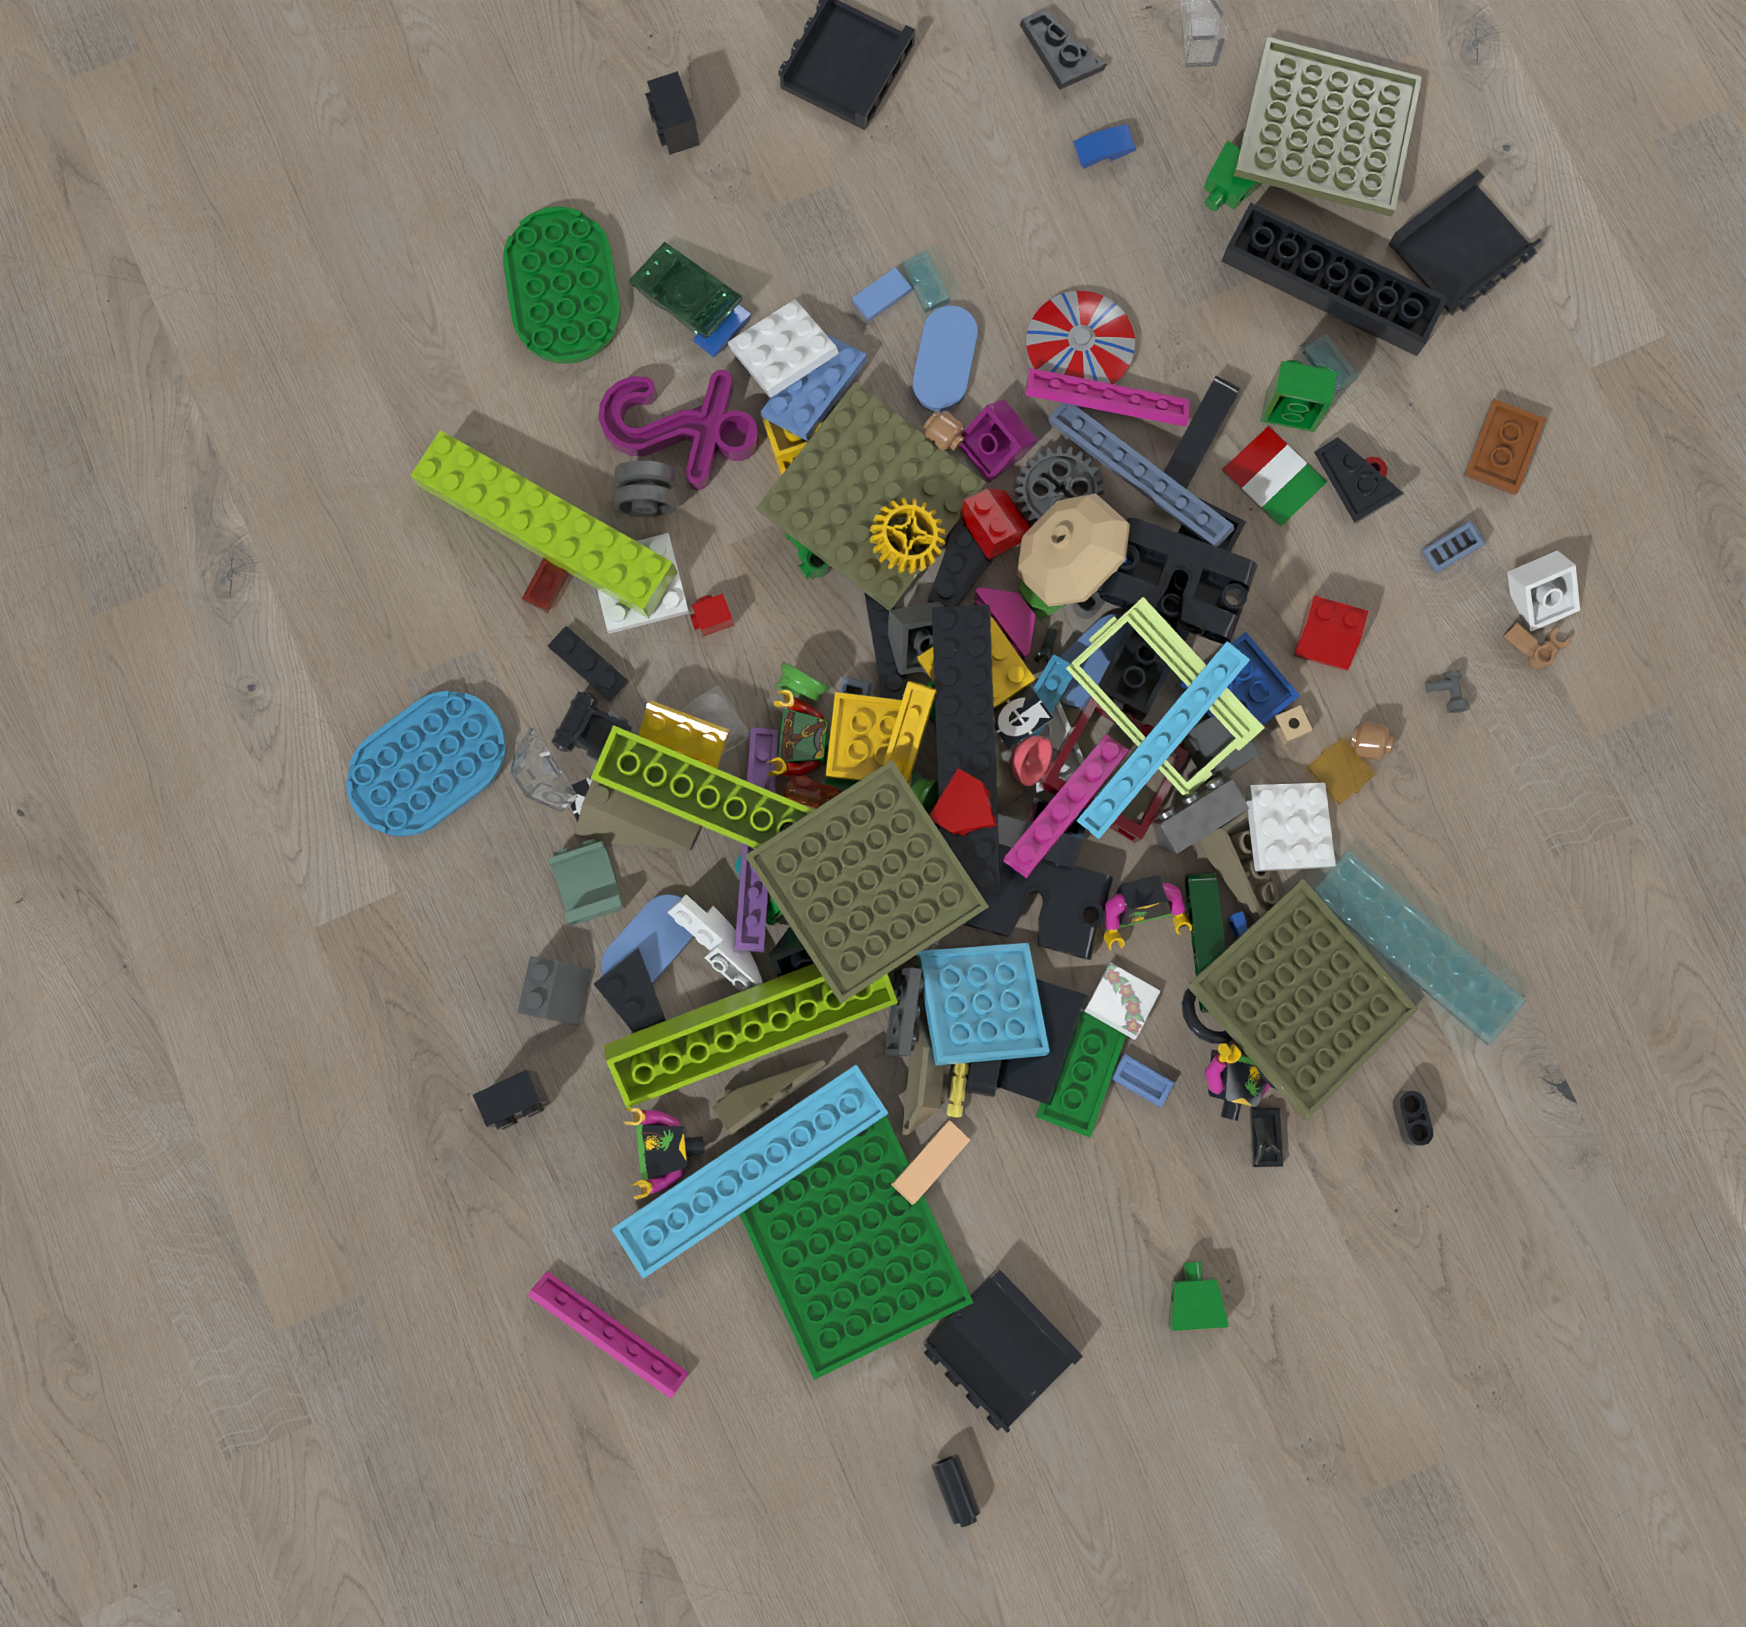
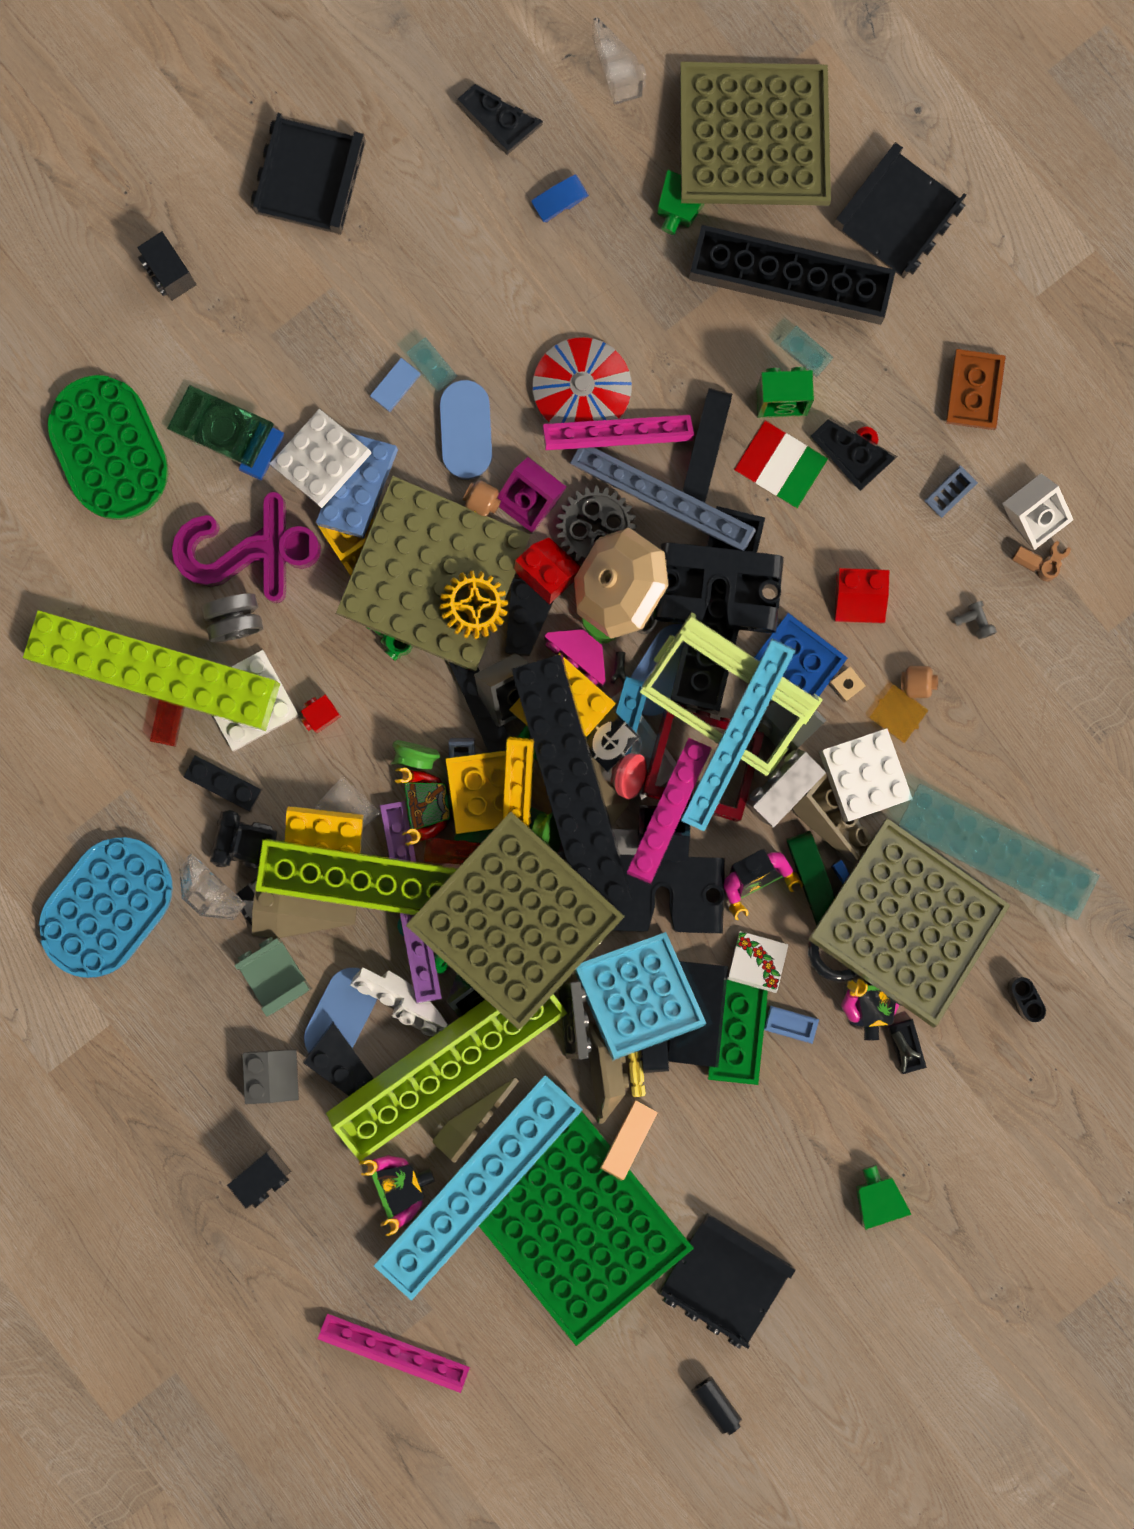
camera: 15 degrees left, 5 degrees up
red slope [929,768,997,836] -> none

